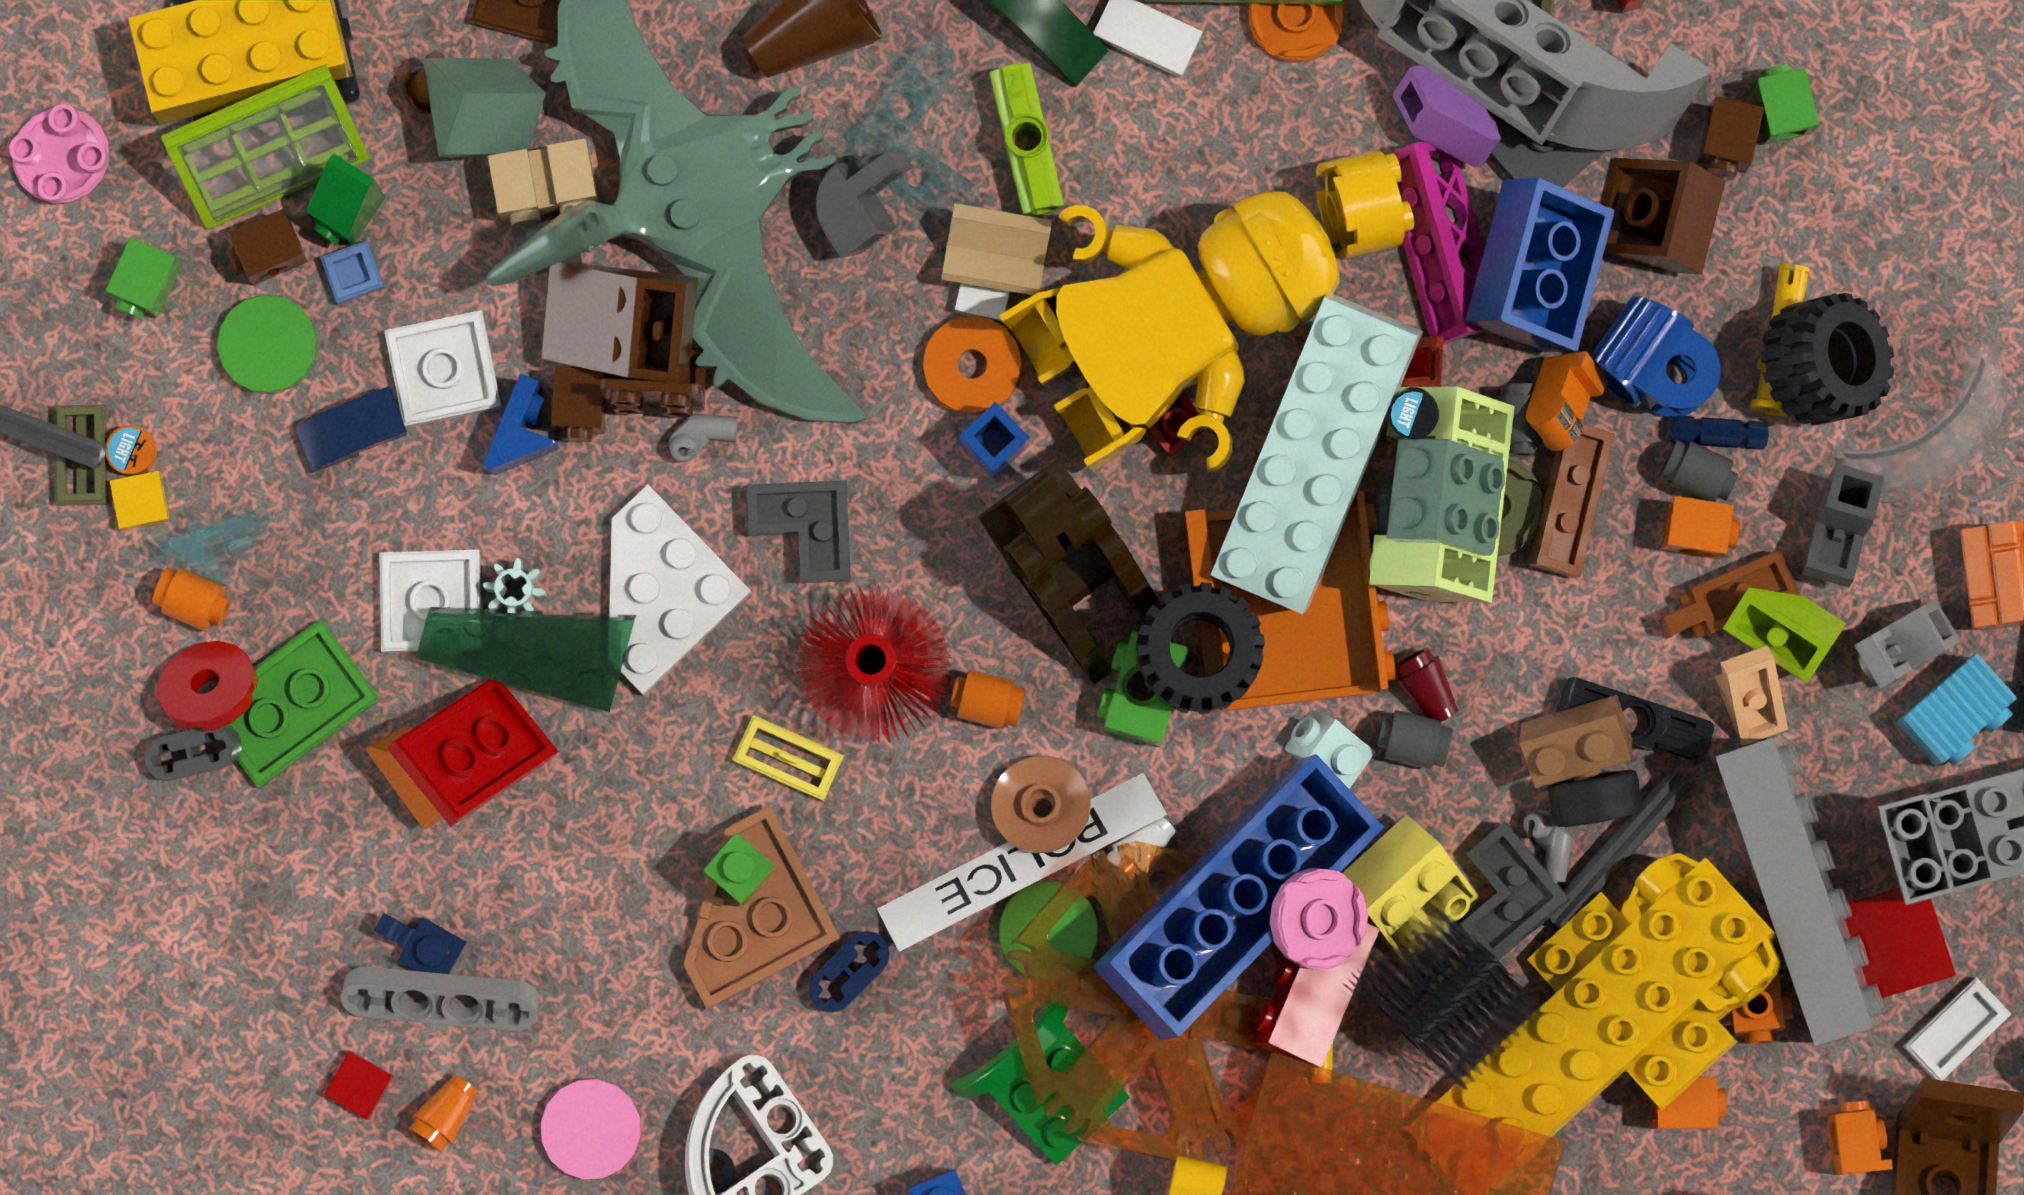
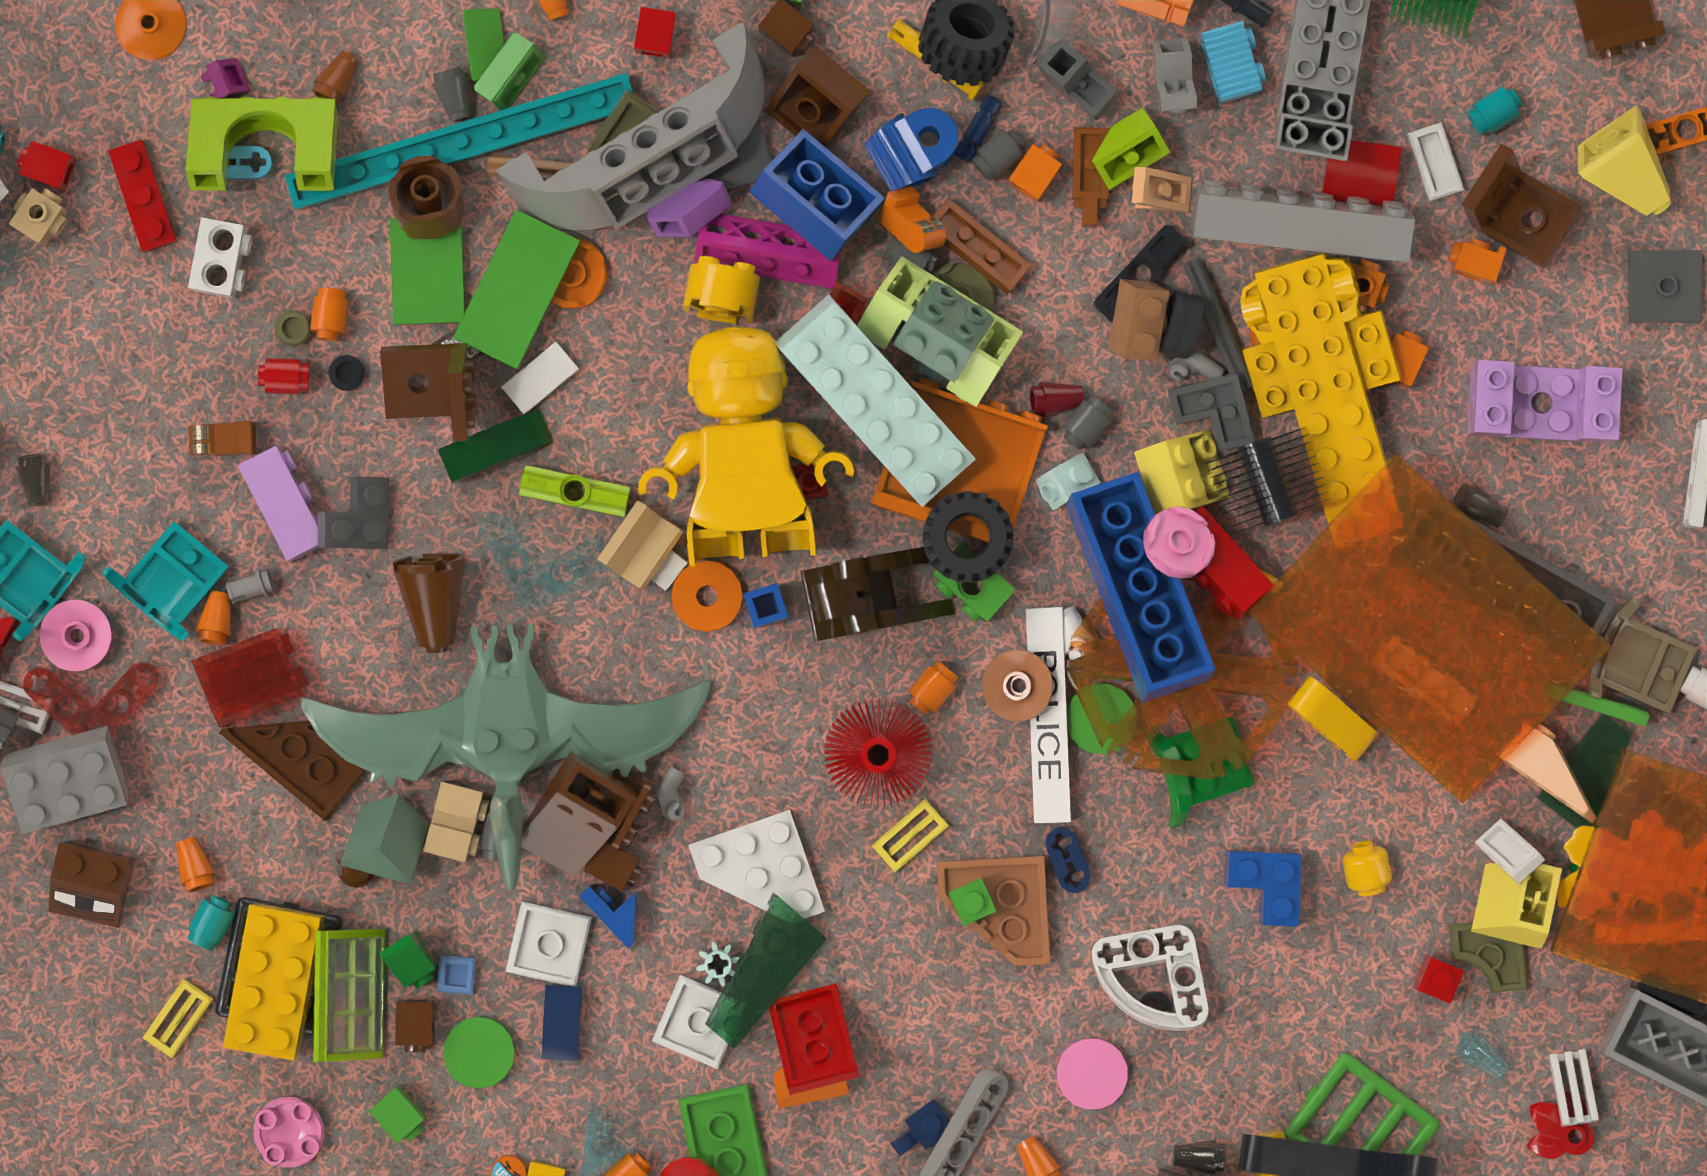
camera: 65 degrees left, 5 degrees up
dark grey plate [747,480,851,584] -> none
dark grey brick [816,149,913,258] -> none
tile [1388,387,1439,439] -> none

